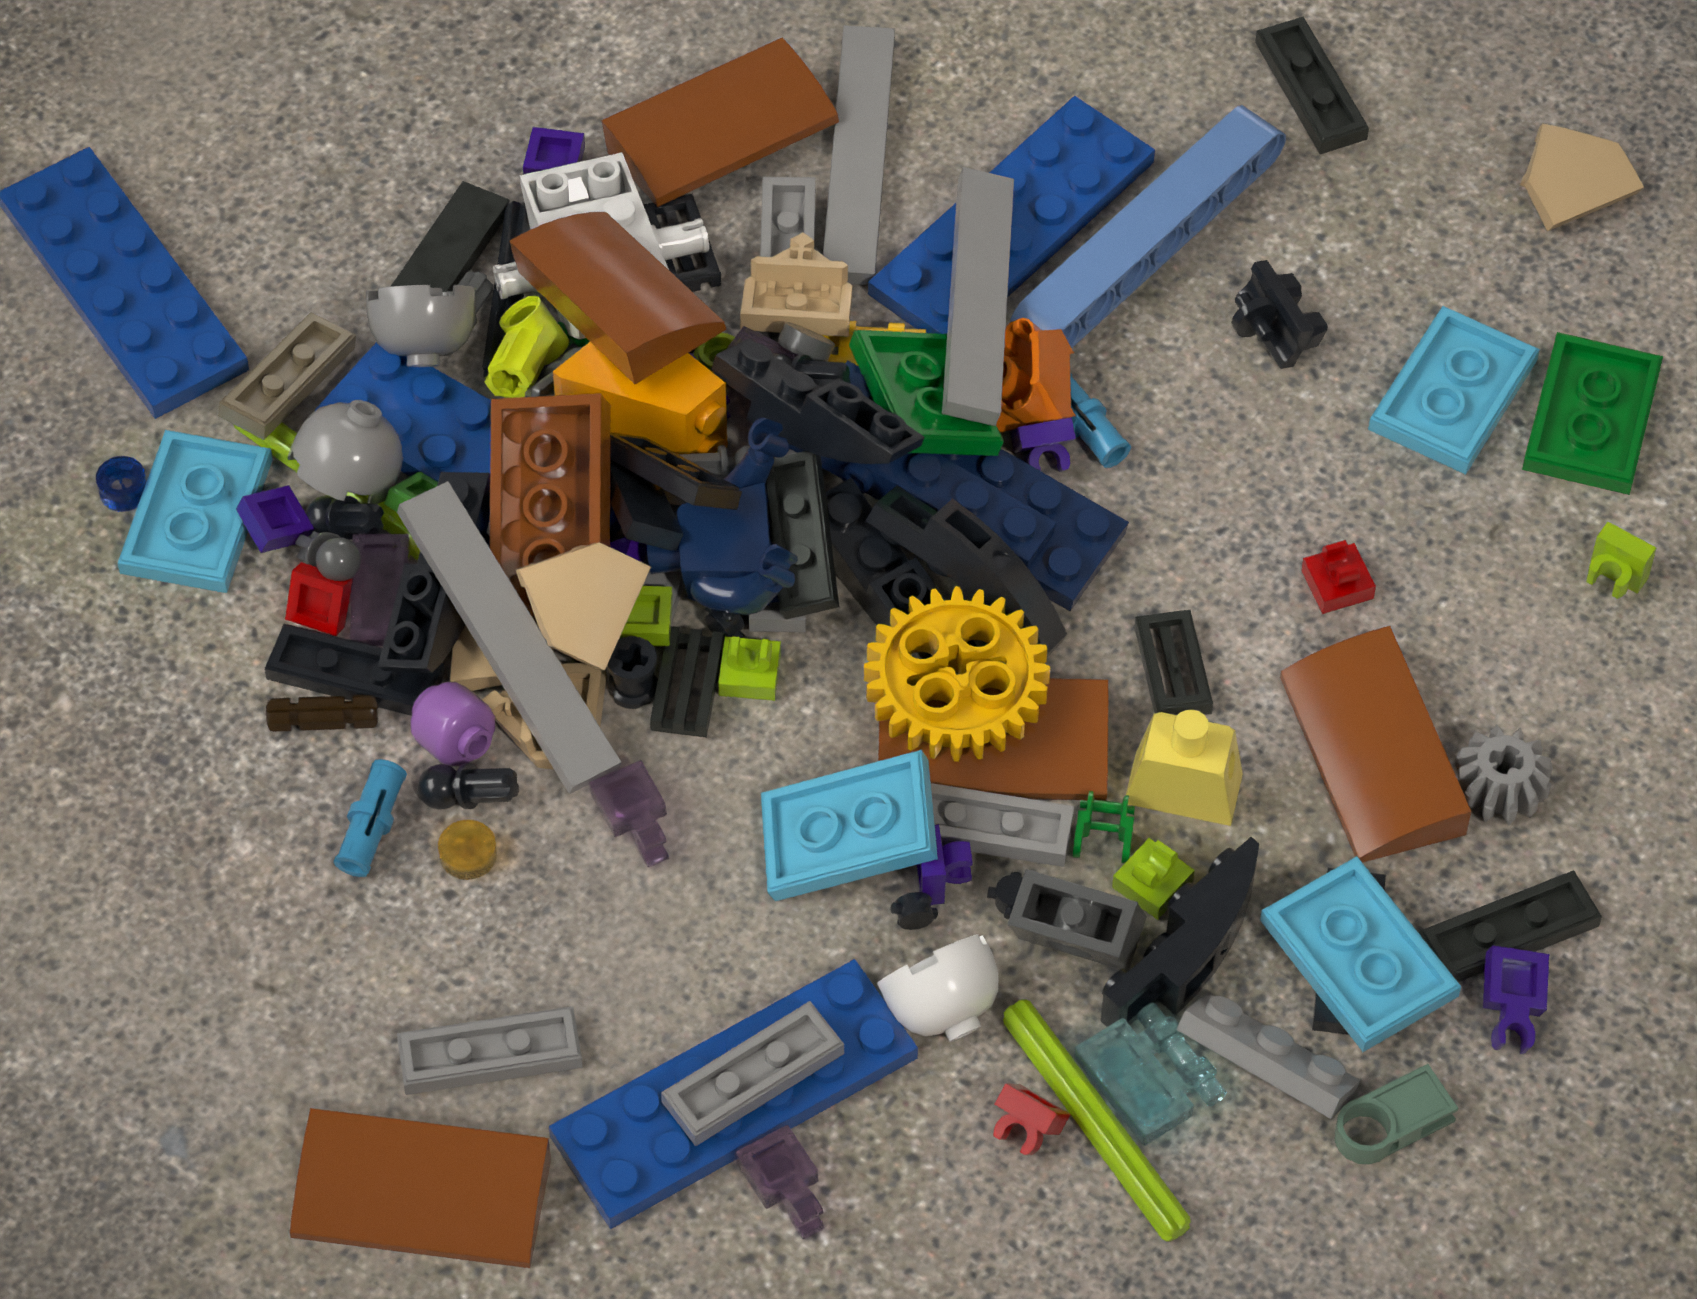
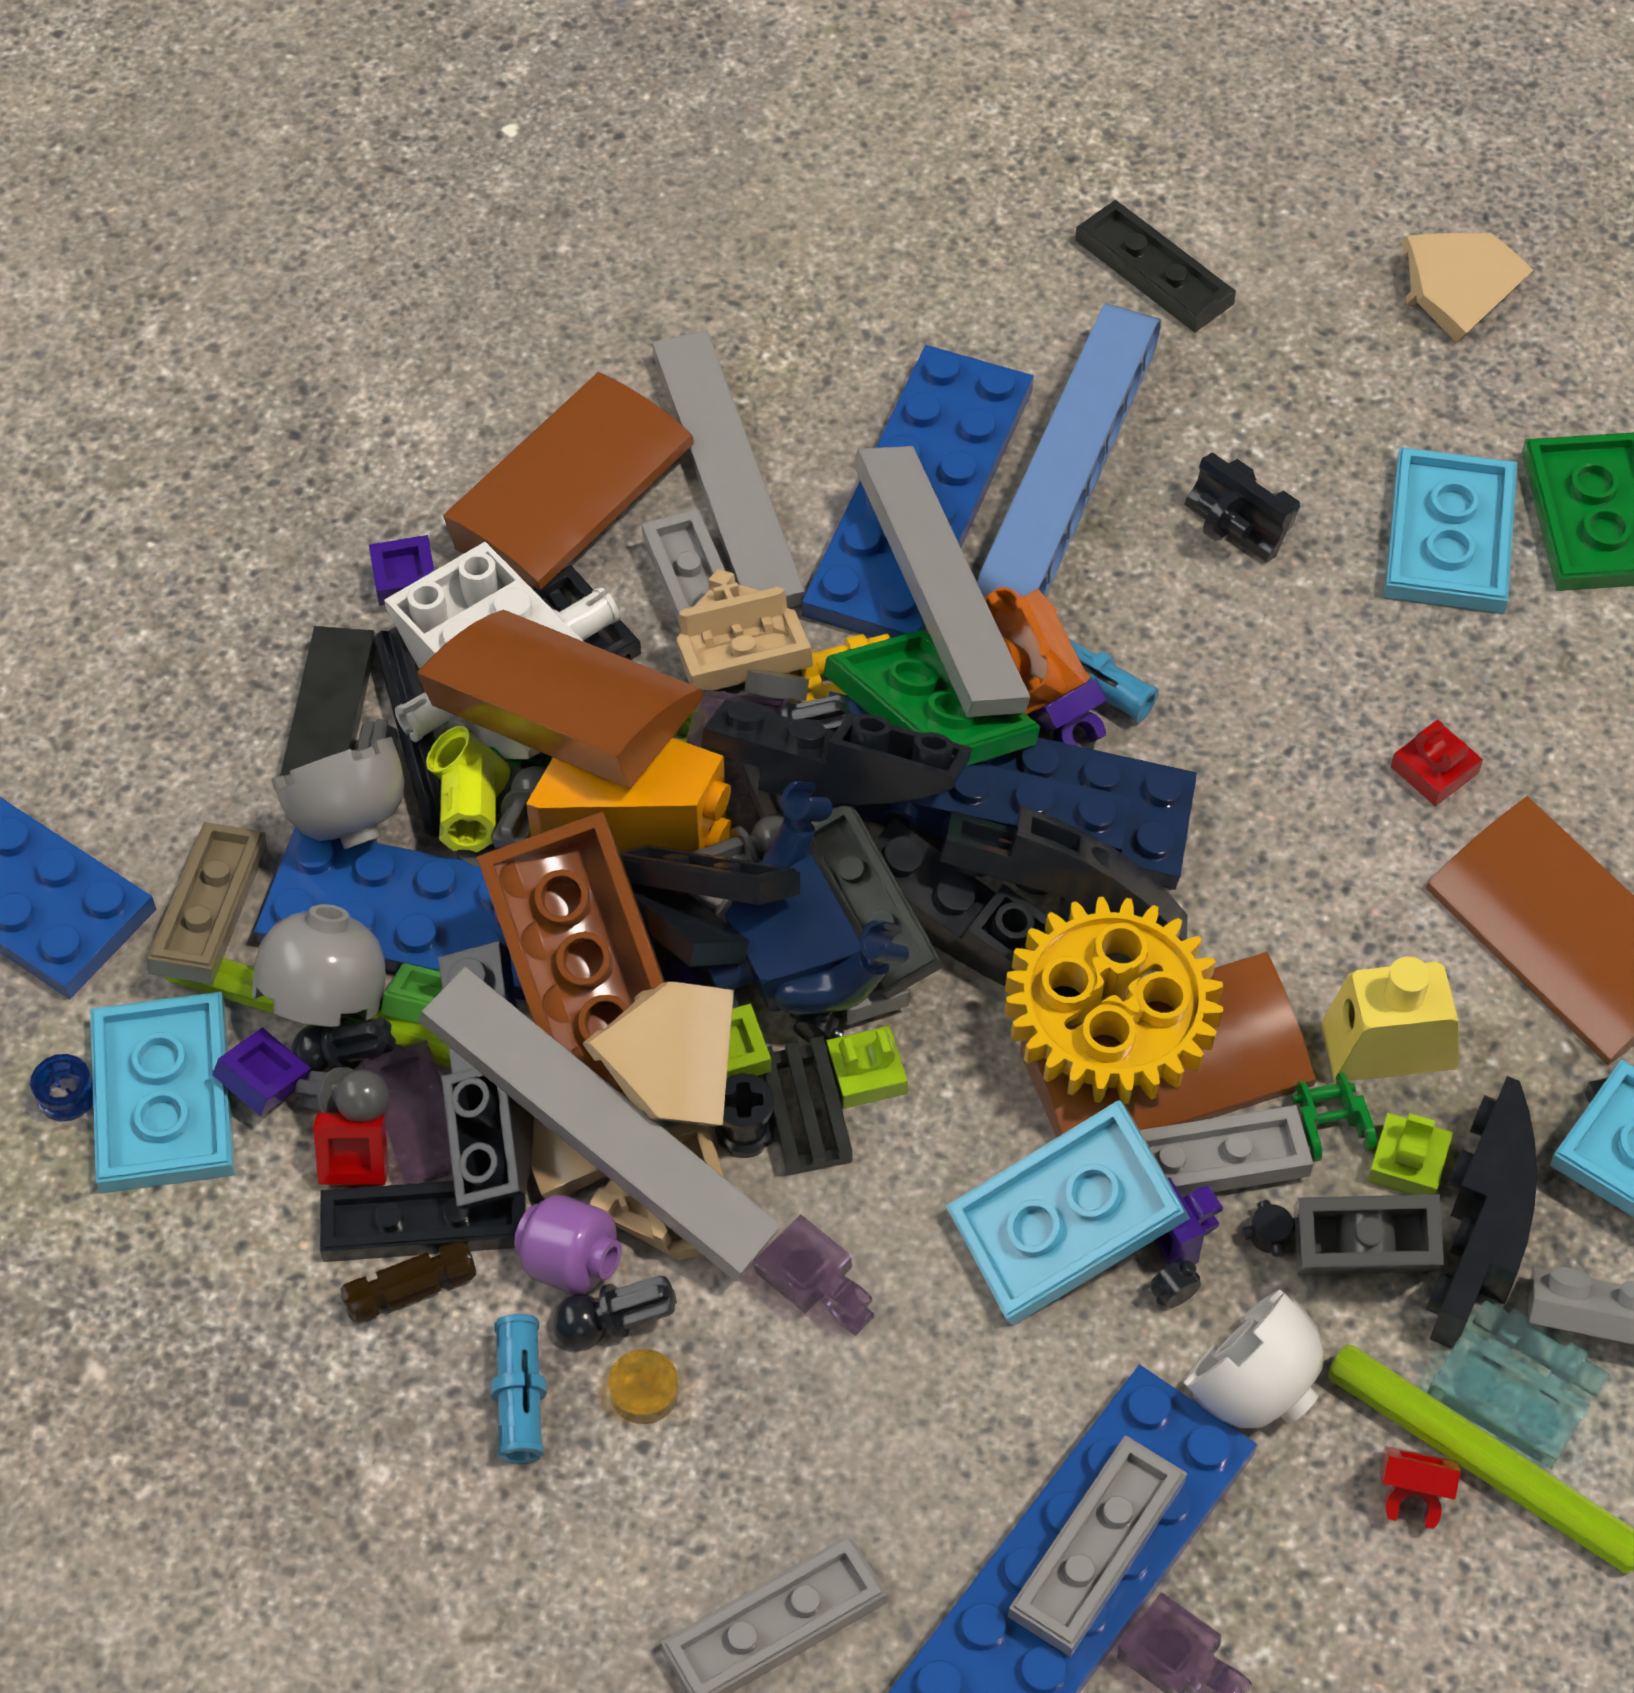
camera: 20 degrees left, 0 degrees up
pearl dark grey tile [1134,609,1213,715] -> none

